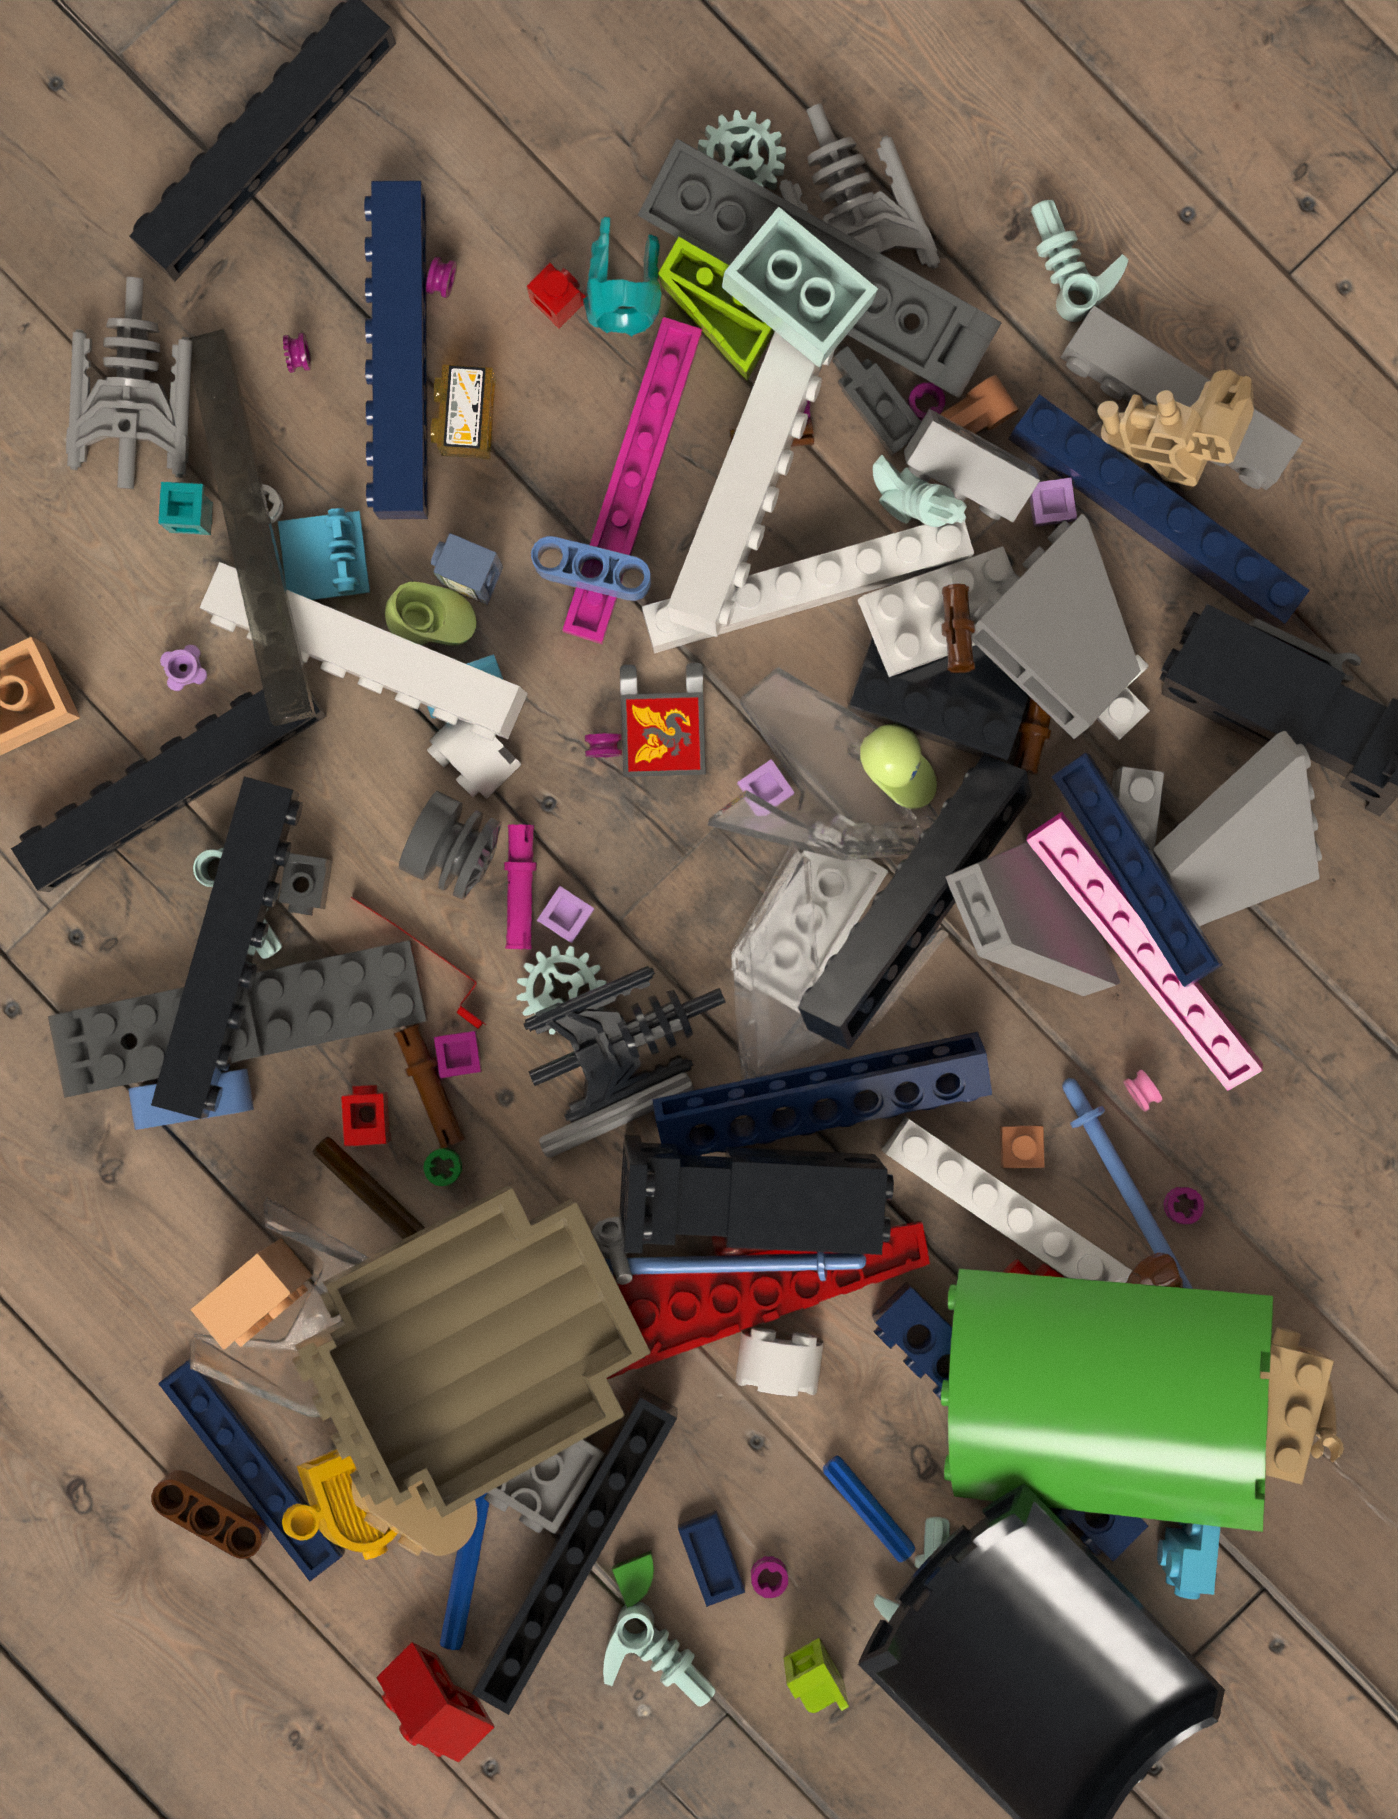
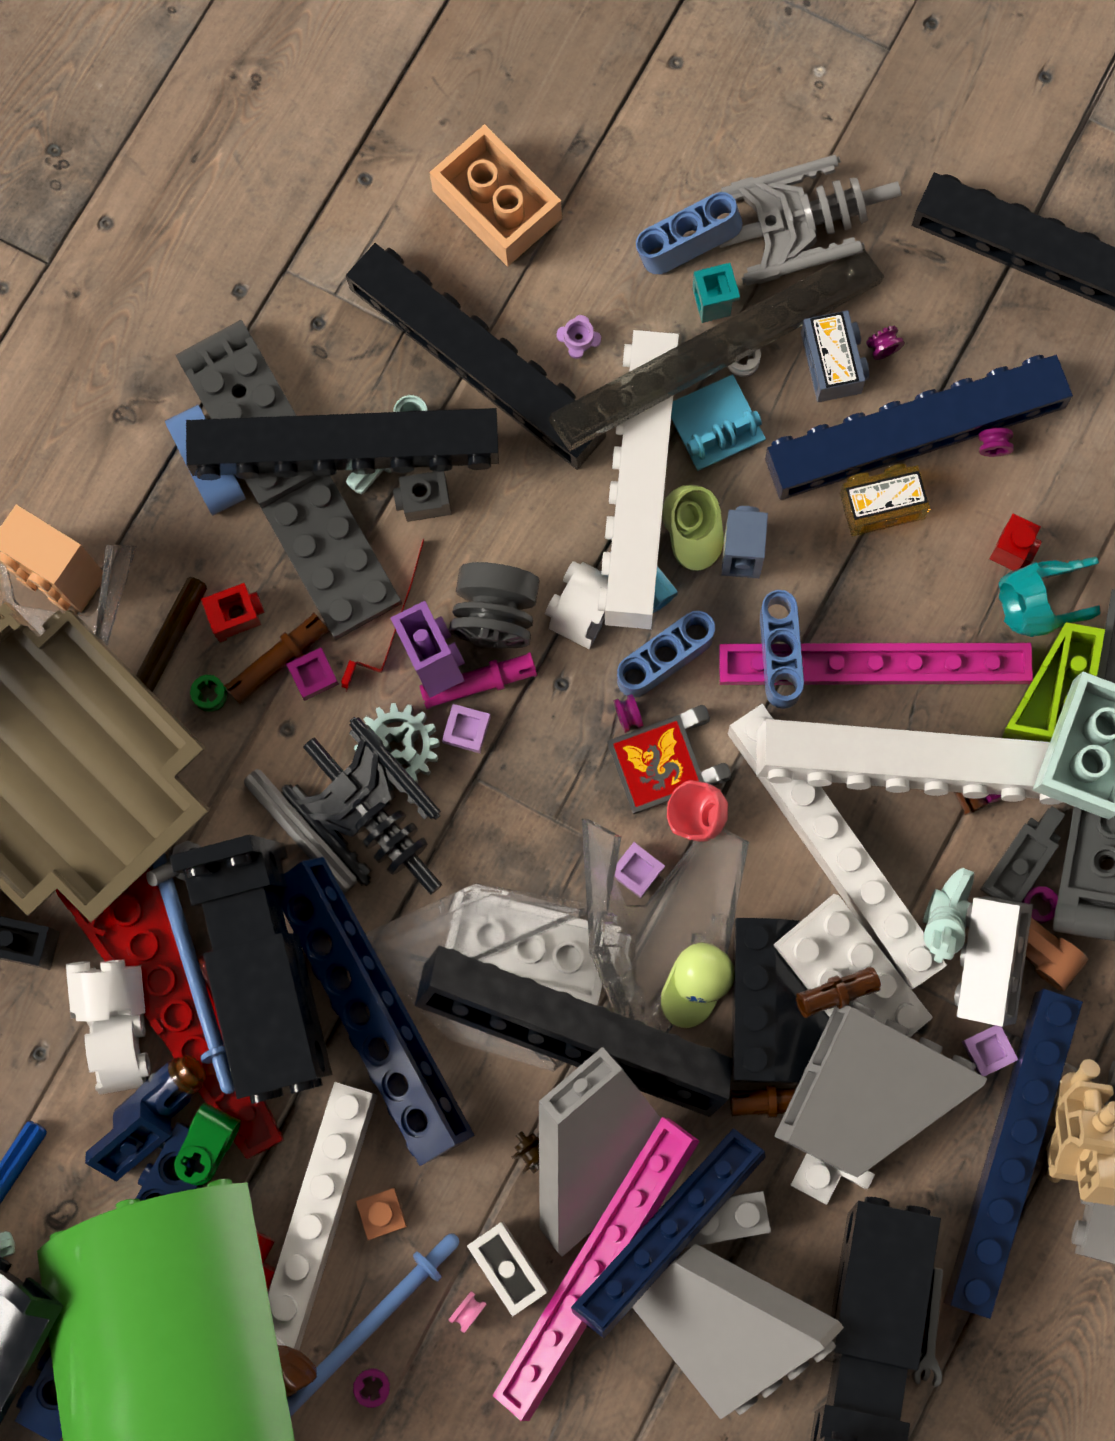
camera: 85 degrees right, 10 degrees down
none -> white cylinder [66,960,145,1021]
none -> dark blue plate [85,1055,206,1182]
none -> green piece [174,1103,241,1186]
none -> medium lavender brick [390,601,465,698]
none -> white brick [467,1222,548,1317]
none -> dark brown wheel [511,1131,539,1174]
none -> medium blue beam [617,611,715,697]
none -> medium blue beam [636,192,743,274]
none -> coral hair [666,780,728,842]
none -> brick [801,310,869,403]

